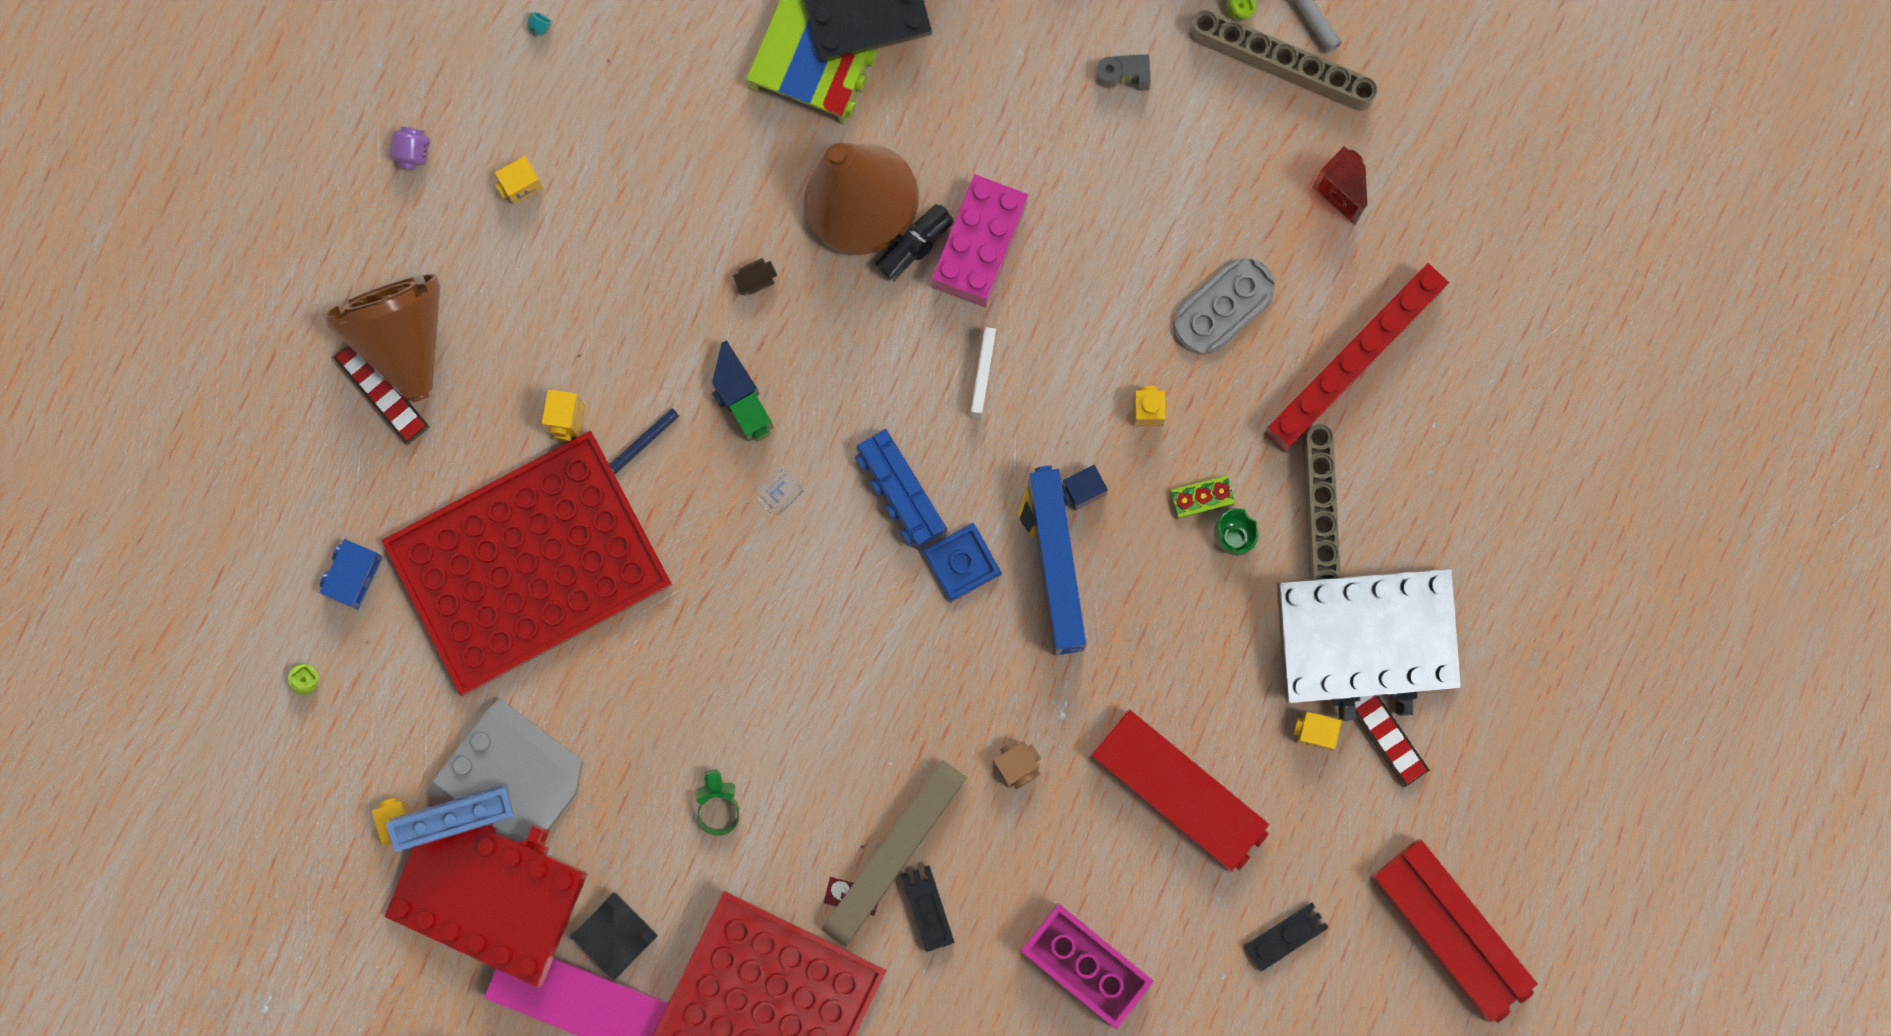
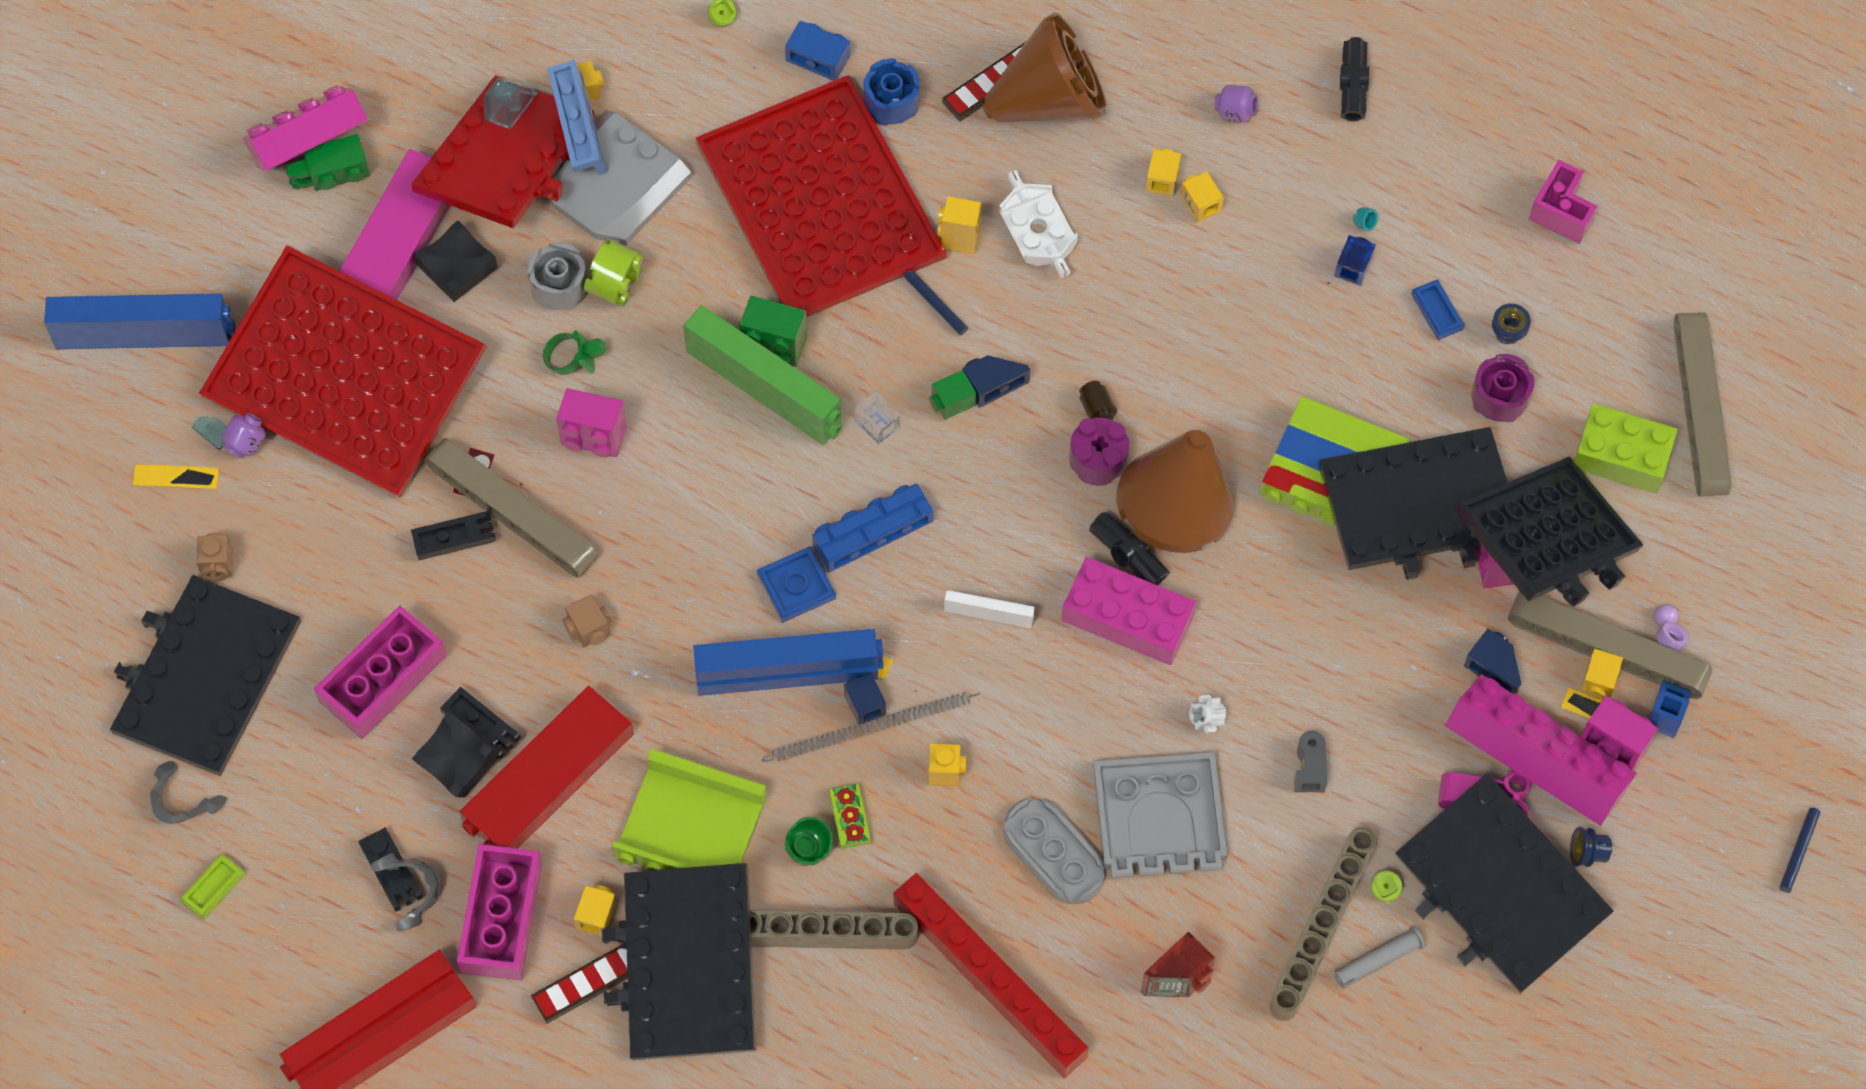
camera: 90 degrees right, 15 degrees down
none -> dark grey helmet [371,853,442,931]
none -> black brick [412,711,501,798]
none -> black hinge [440,687,522,760]
none -> dark pink brick [457,844,543,981]
none -> clear light blue slope [484,78,538,129]
none -> light grey brick [528,242,588,310]
none -> dark pink brick [556,388,627,457]
none -> lime brick [584,239,643,307]
none -> lime panel [612,748,767,871]
none -> bright green brick [683,305,842,446]
none -> green brick [739,295,807,367]
none -> light grey piece [762,692,980,762]
none -> blue brick [863,58,920,126]
none -> white plate [999,170,1078,278]
none -> magenta brick [1069,418,1129,486]
none -> light grey hinge [1093,752,1227,878]
none -> yellow brick [1146,148,1181,197]
none -> white gear [1189,695,1227,733]
none -> clear blue brick [1334,235,1376,286]
none -> black piece [1340,37,1369,122]

